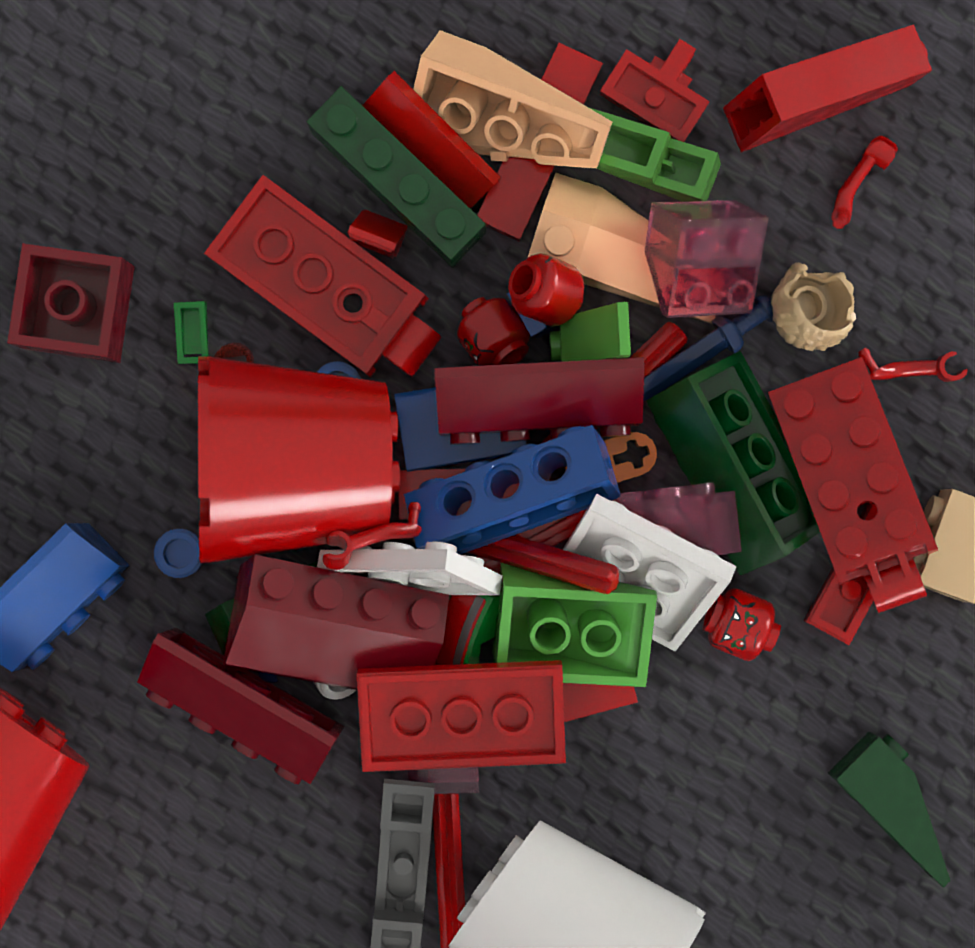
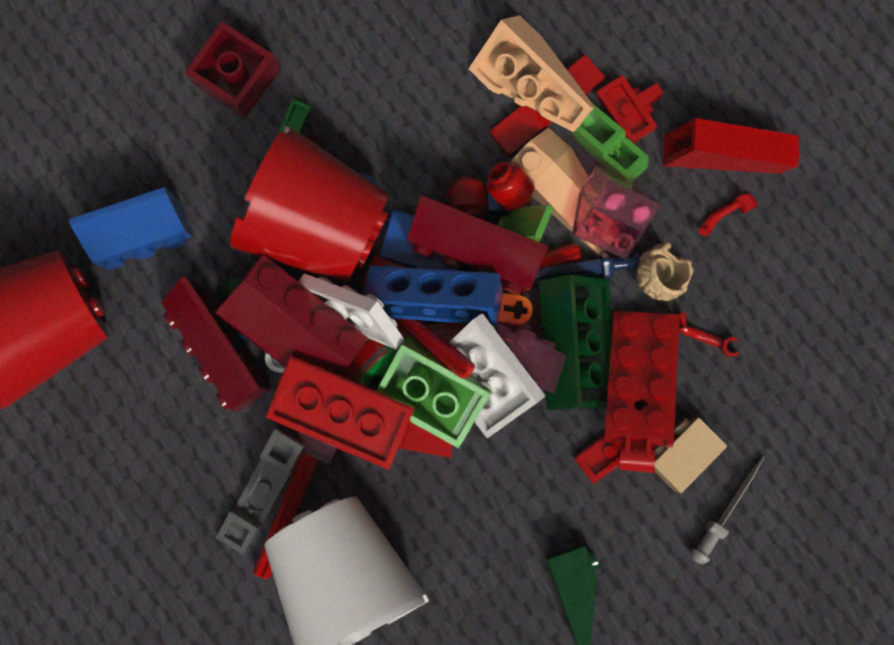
camera: 25 degrees right, 5 degrees down
blue tile [154,529,203,578] -> none
red hinge [204,175,442,378] -> none
dark green brick [306,86,486,268] -> none
red piece [322,502,422,570] -> none
red slope [347,209,408,259] -> none
red tile [362,71,501,209] -> none
red head [703,588,781,661] -> none

